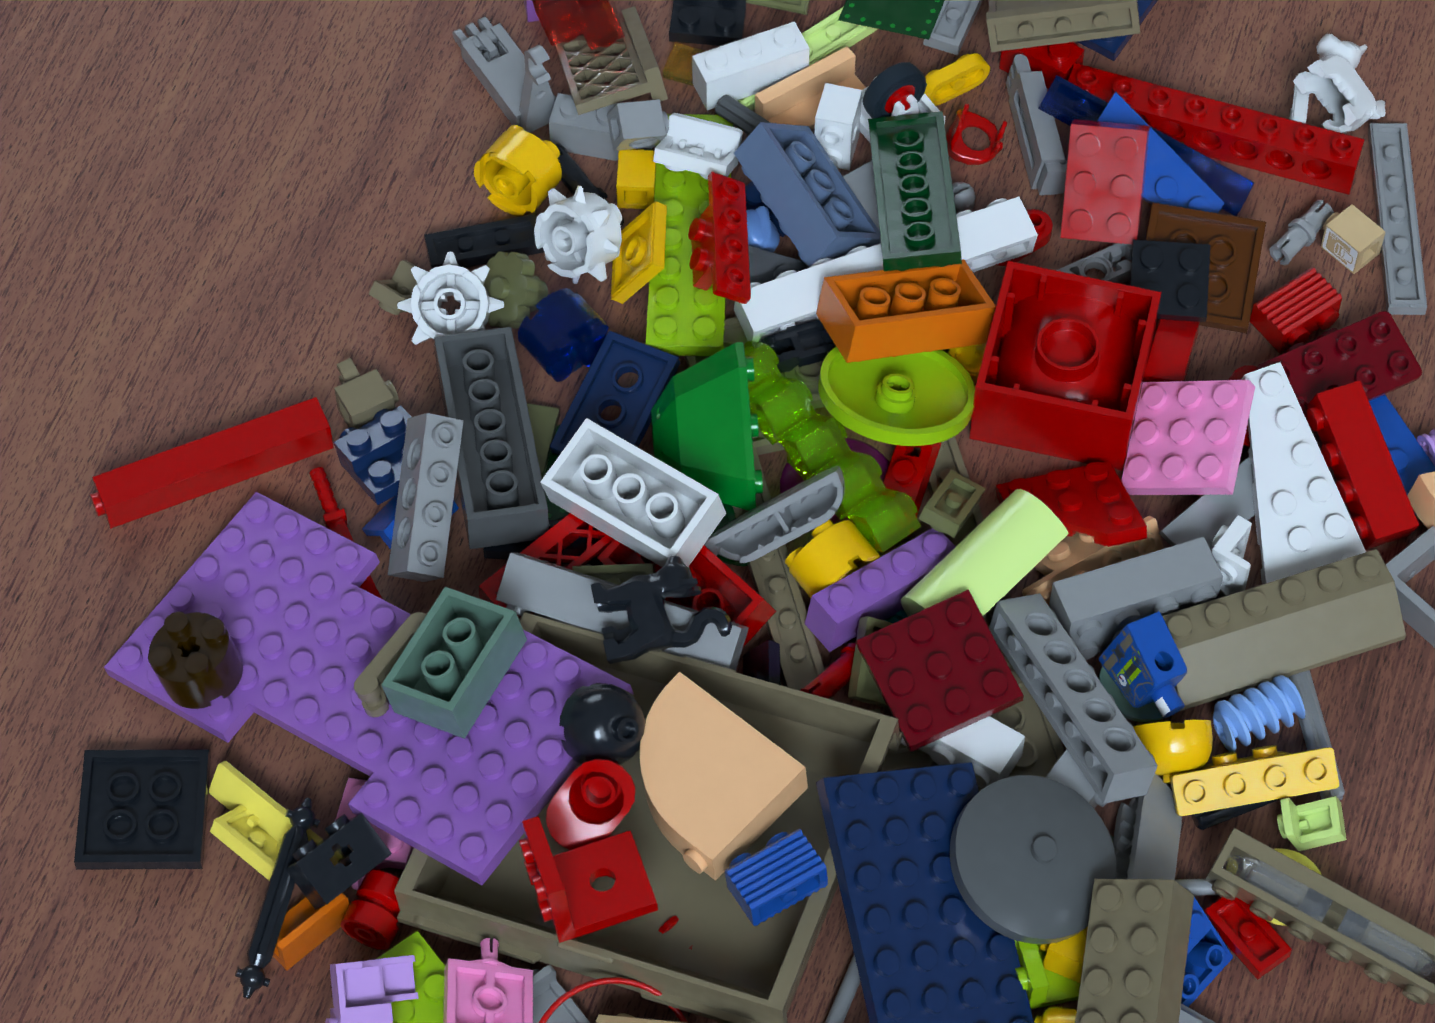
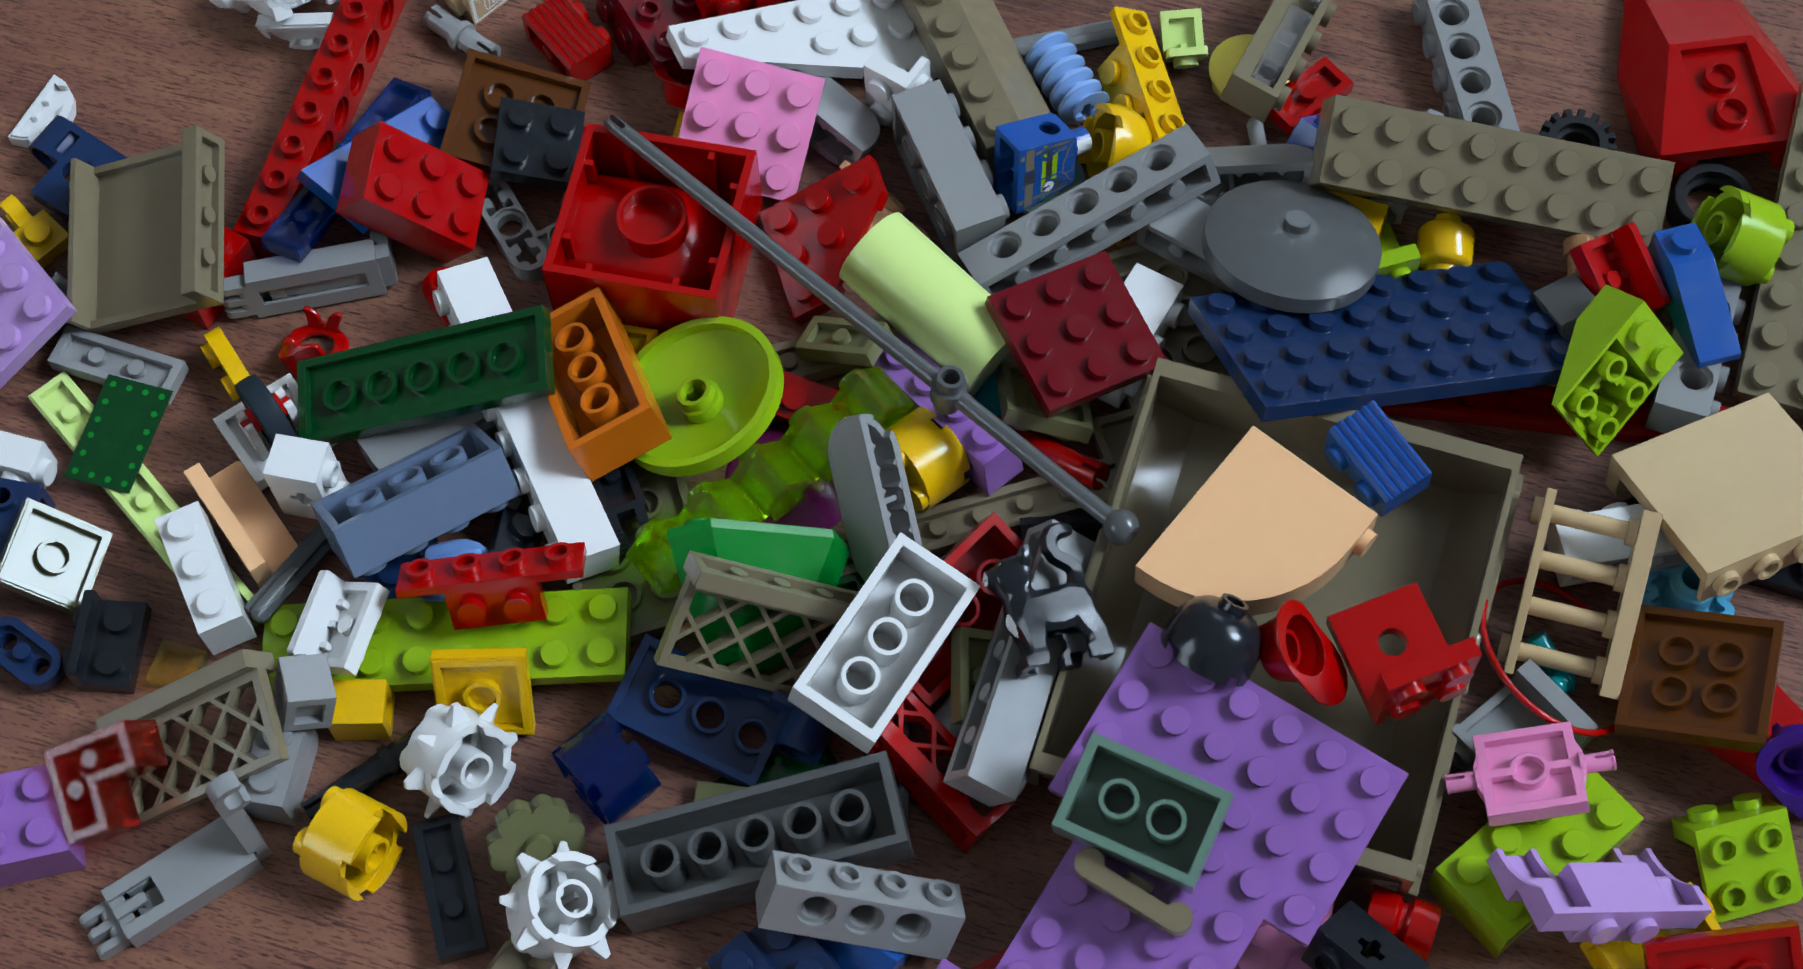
camera: 90 degrees left, 5 degrees up
none -> dark grey bar [604,115,1140,546]
none -> dark tan fence [654,550,858,695]

